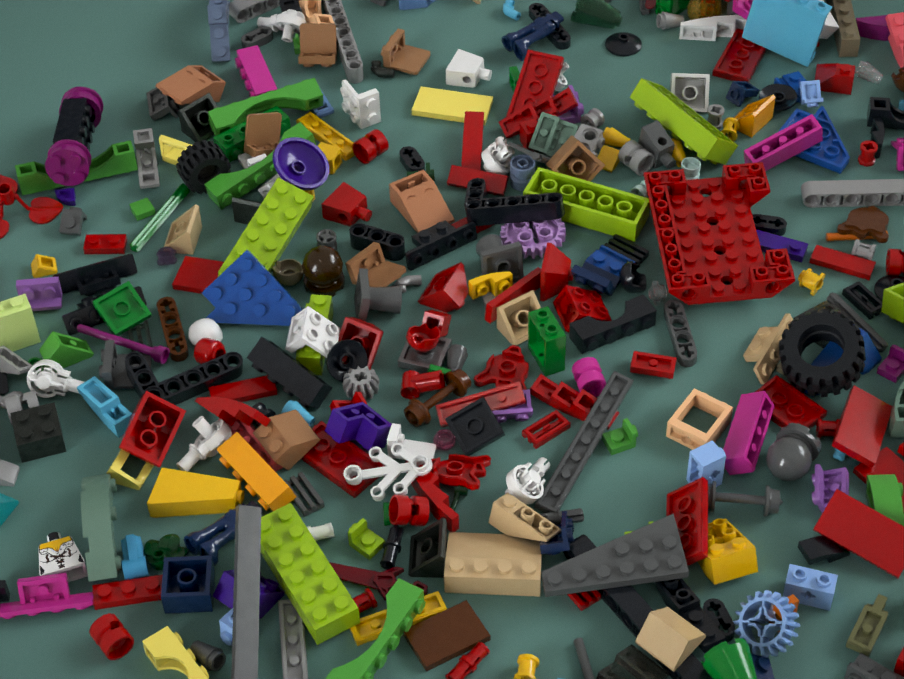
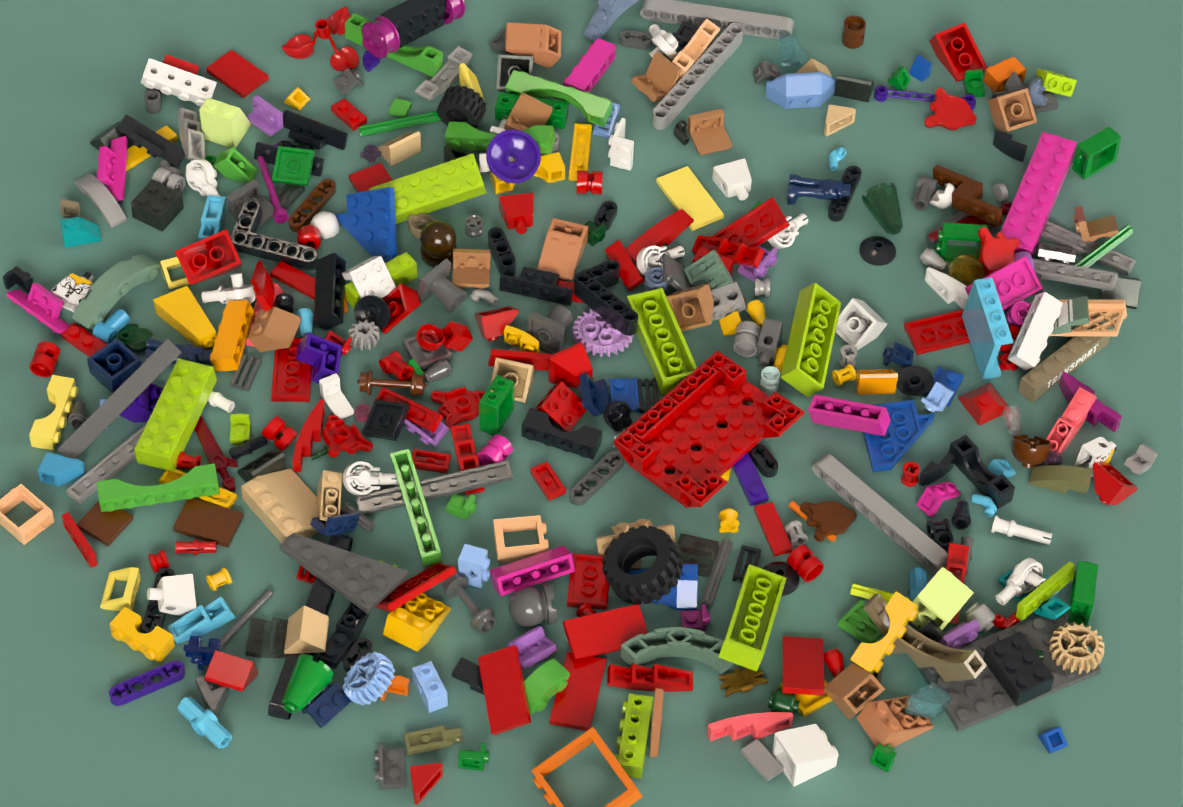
camera: 45 degrees right, 5 degrees up
white plant [343,443,433,501] -> none
none -> bright green brick [390,449,442,567]

